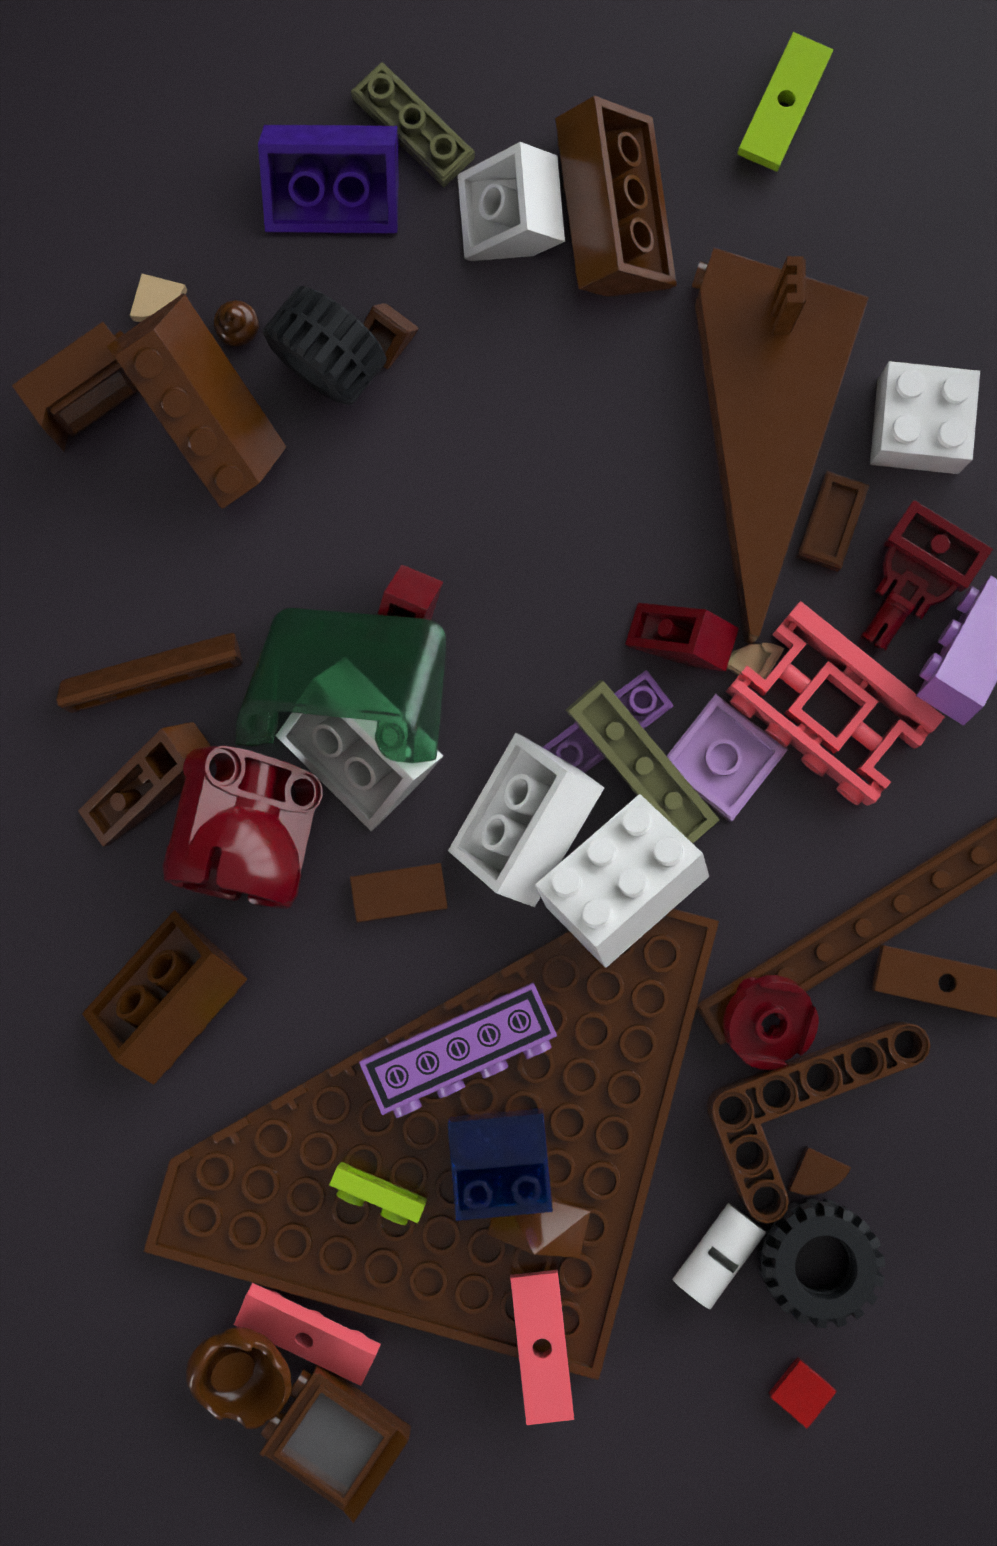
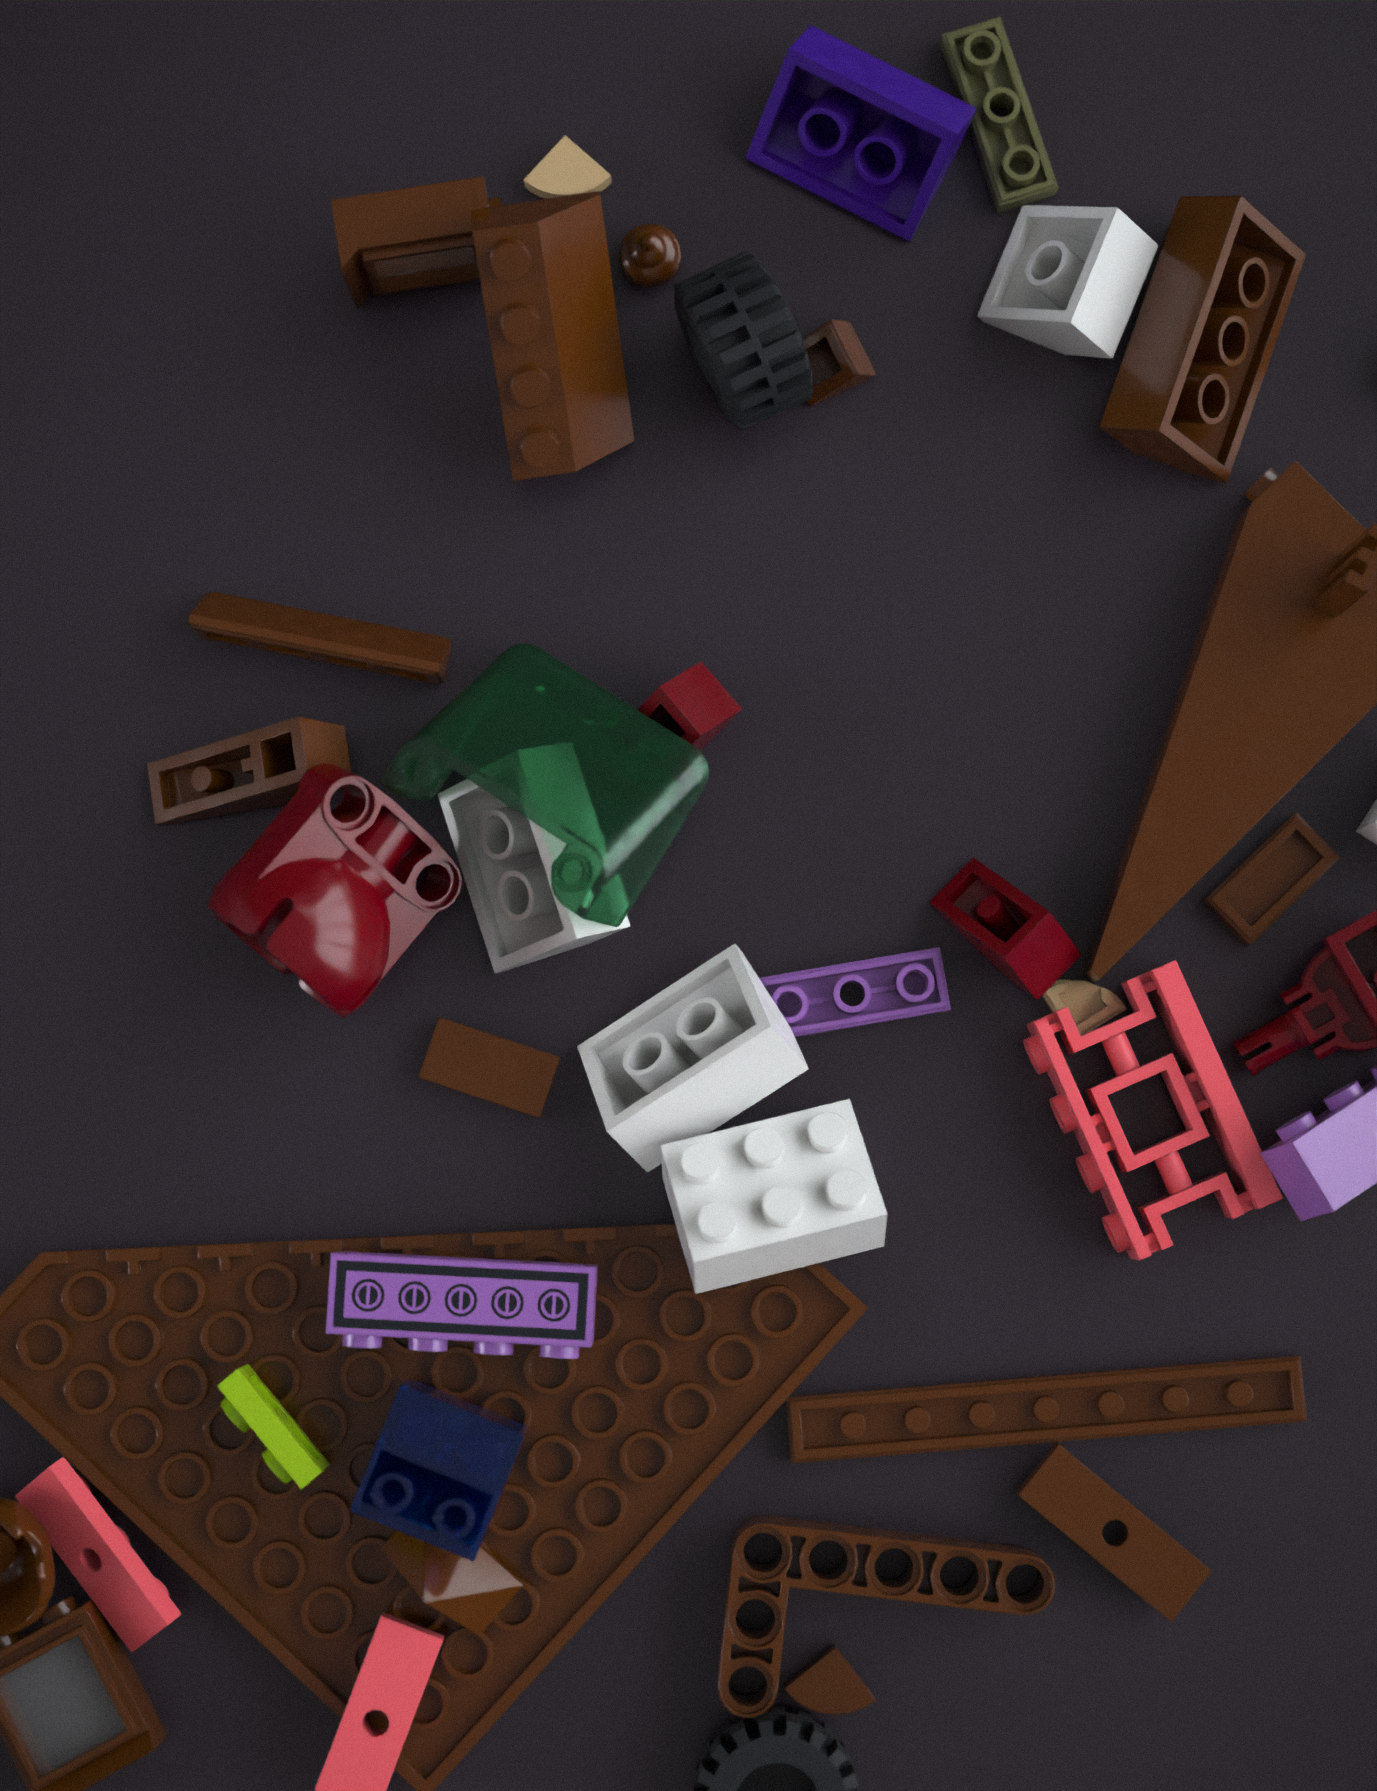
camera: 25 degrees right, 0 degrees up
reddish brown slope [82,910,248,1085] -> none
olive plate [565,680,719,844] -> none
lavender tile [667,694,787,822] -> none
white pin [672,1203,767,1309] -> none
dark red plate [723,975,819,1070] -> none

